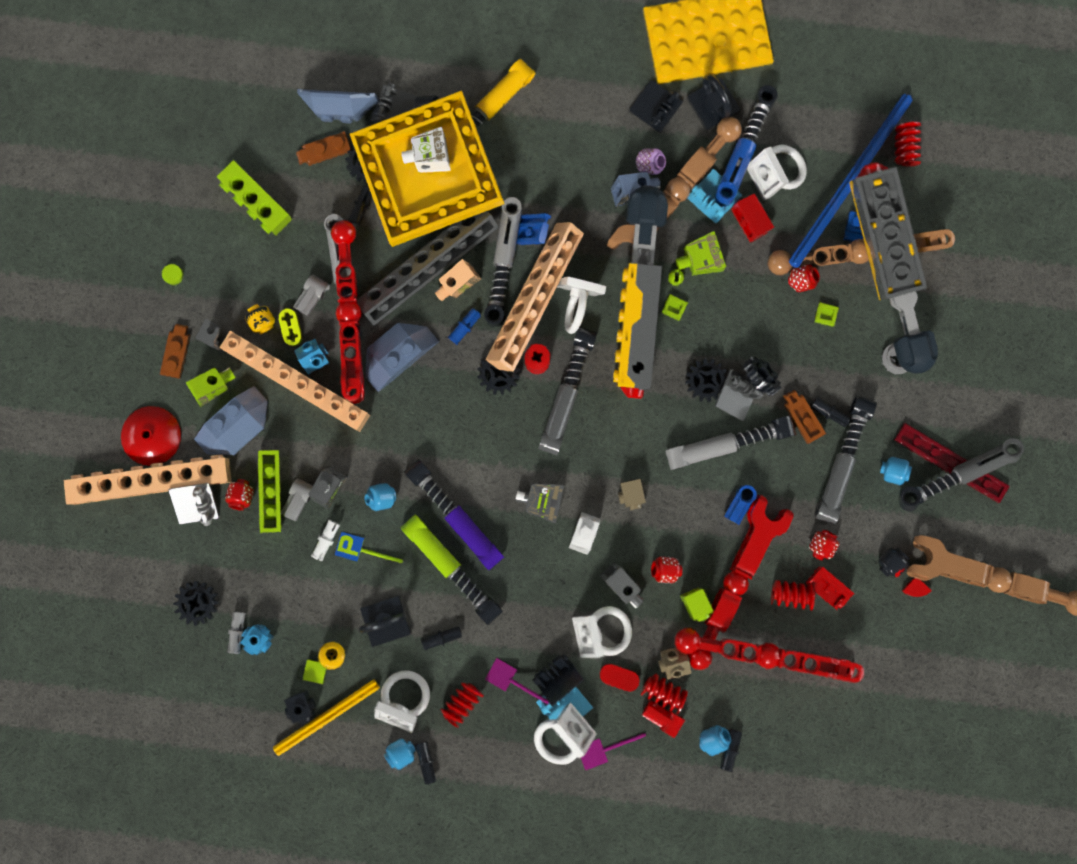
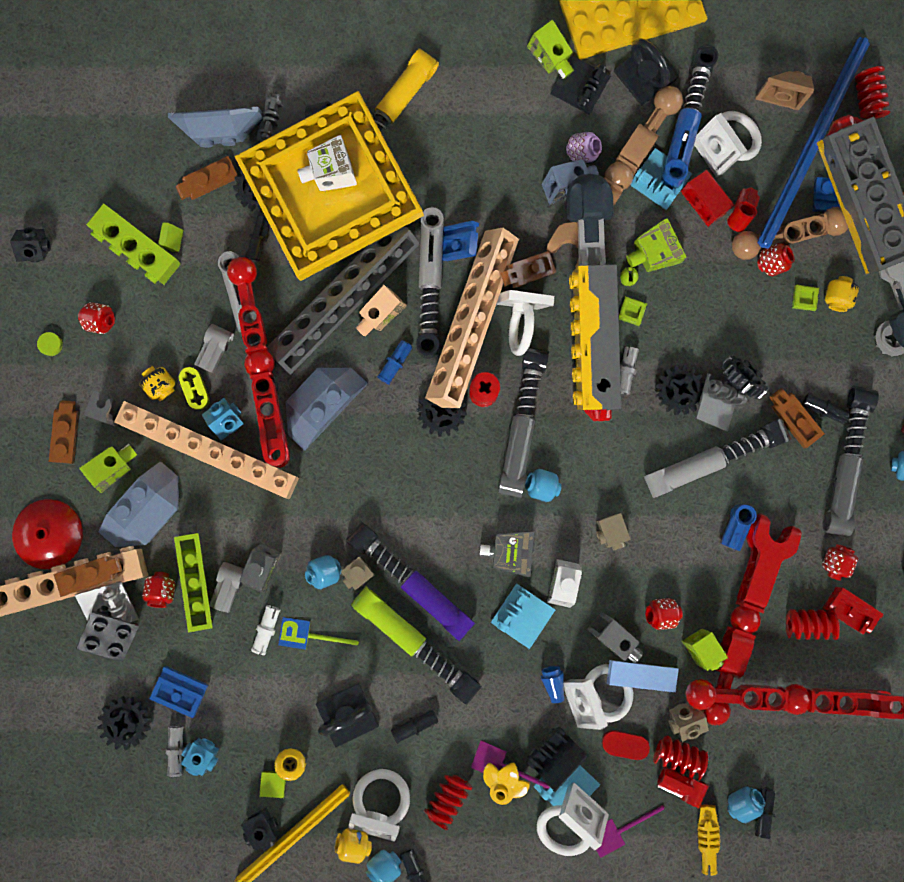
camera: 15 degrees left, 0 degrees up
none -> black brick [10,227,51,263]
none -> dark orange hinge [53,556,122,597]
none -> hinge [76,606,139,662]
none -> red head [78,302,115,334]
none -> blue plate [149,666,209,718]
none -> lime tile [158,223,183,252]
none -> yellow head [335,828,372,864]
none -> dark tan brick [341,556,375,590]
none -> yellow plate [483,763,530,805]
none -> medium azure hinge [491,583,555,649]
none -> dark orange hinge [500,251,556,288]
none -> dark azure head [525,469,561,502]
none -> lime torso [527,20,574,79]
none -> blue cone [540,666,565,703]
none -> light blue tile [607,660,678,692]
none -> light grey pin [620,347,639,395]
none -> yellow hinge [698,804,720,875]
none -> red piece [727,187,760,232]
none -> medium nougat slope [755,71,814,110]
none -> yellow head [825,276,859,312]

